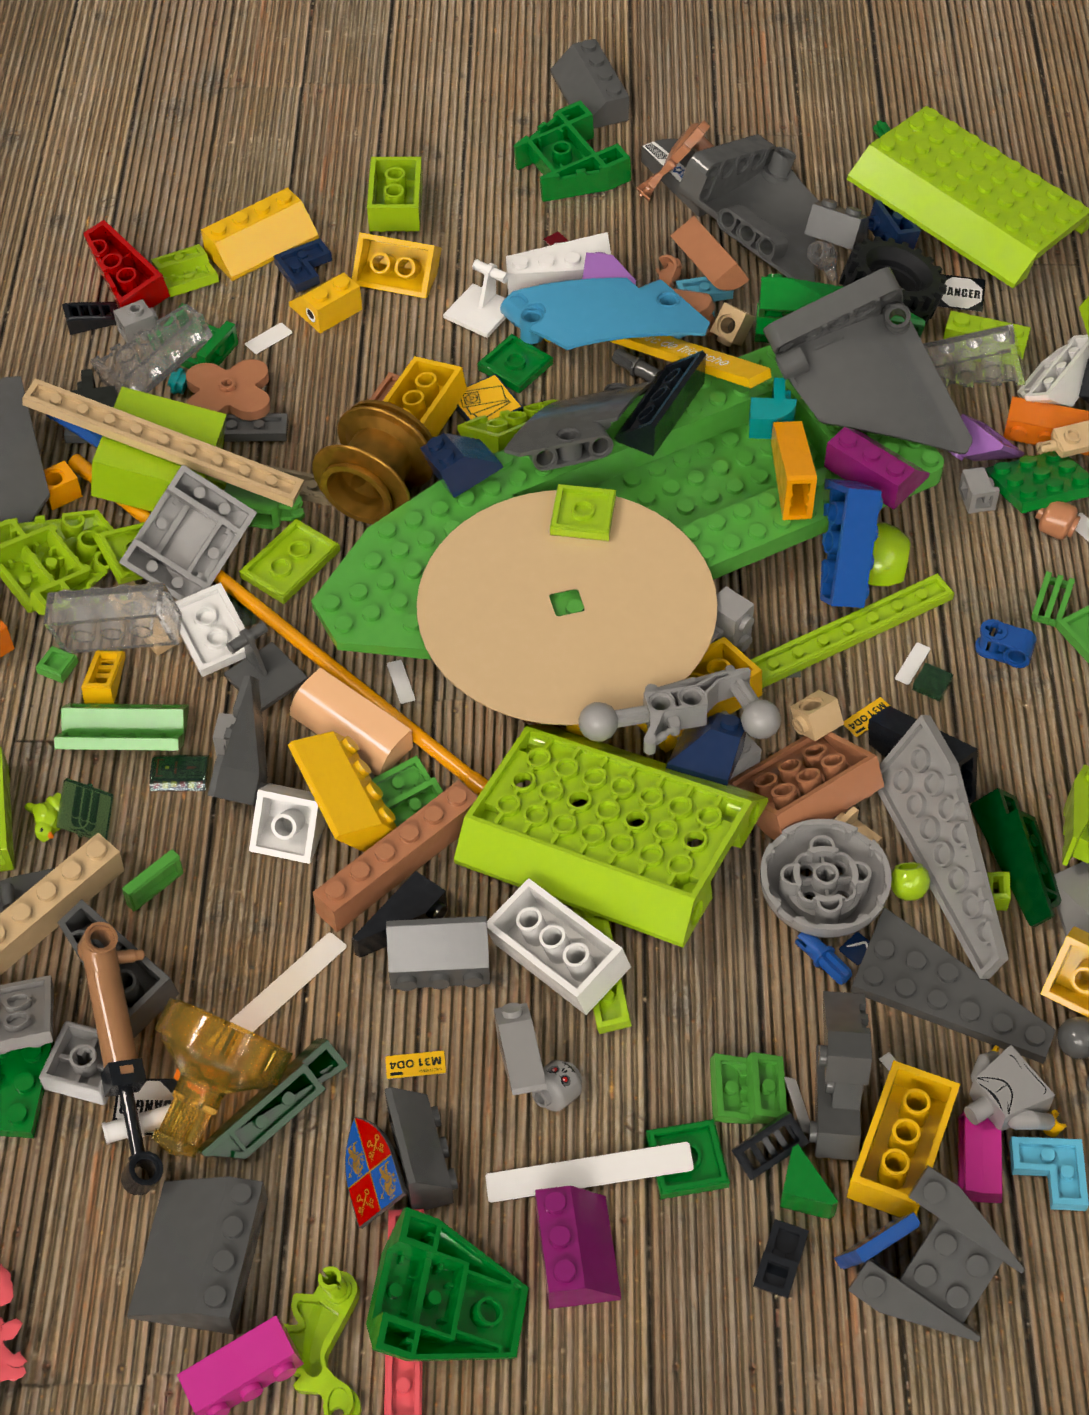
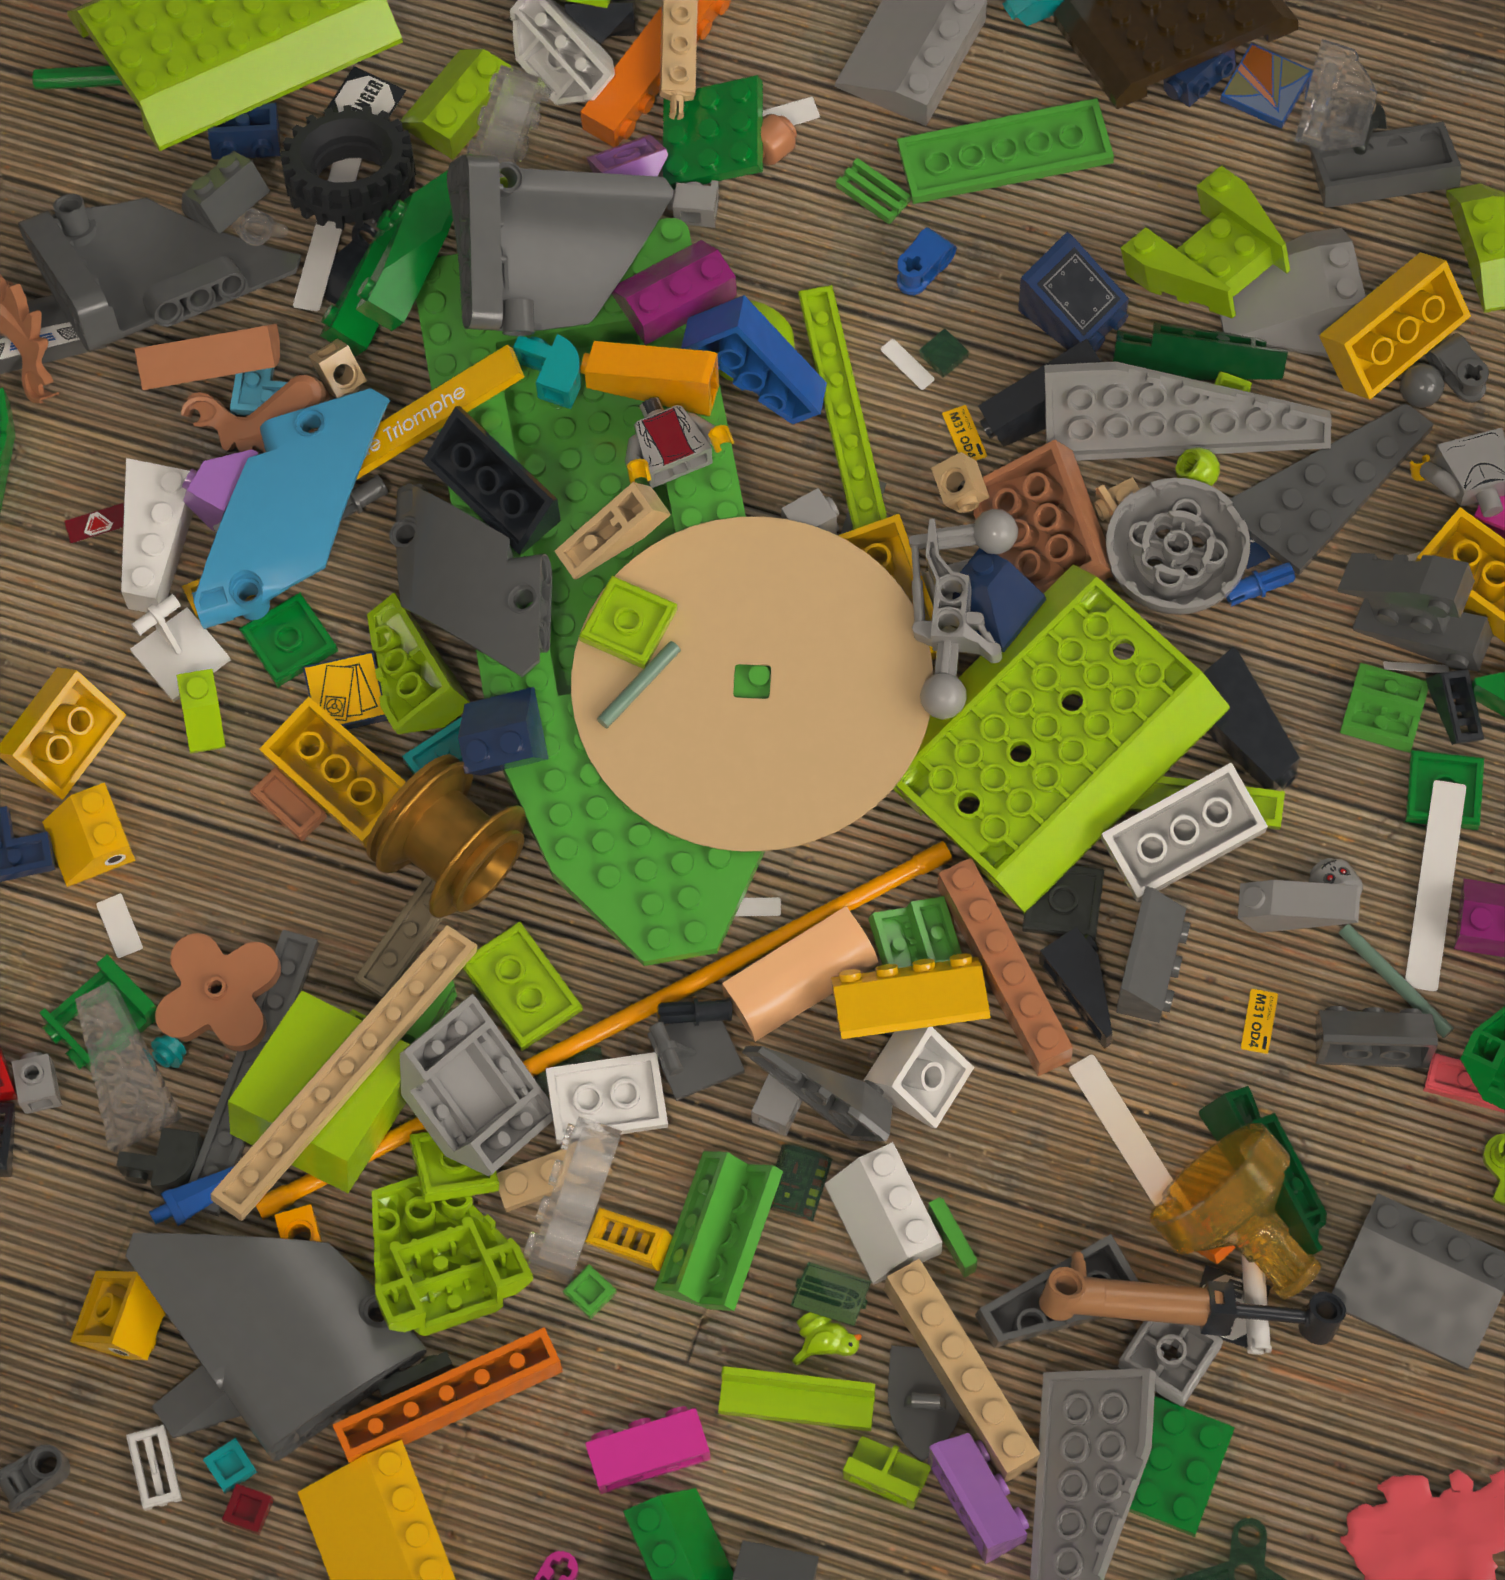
camera: 70 degrees left, 15 degrees up
shield [345,1117,407,1229] -> none
none -> lime slope [176,669,226,754]
none -> tan slope [555,482,671,580]
none -> sand green bar [597,641,681,728]
none -> torso [625,397,734,488]
none -> black axle [657,997,732,1026]
none -> white slope [825,1142,942,1285]
none -> slope [1018,232,1129,352]
none -> pearl dark grey tile [1022,865,1104,941]
none -> black slope [1204,647,1300,790]
none -> sand green bar [1339,924,1454,1039]

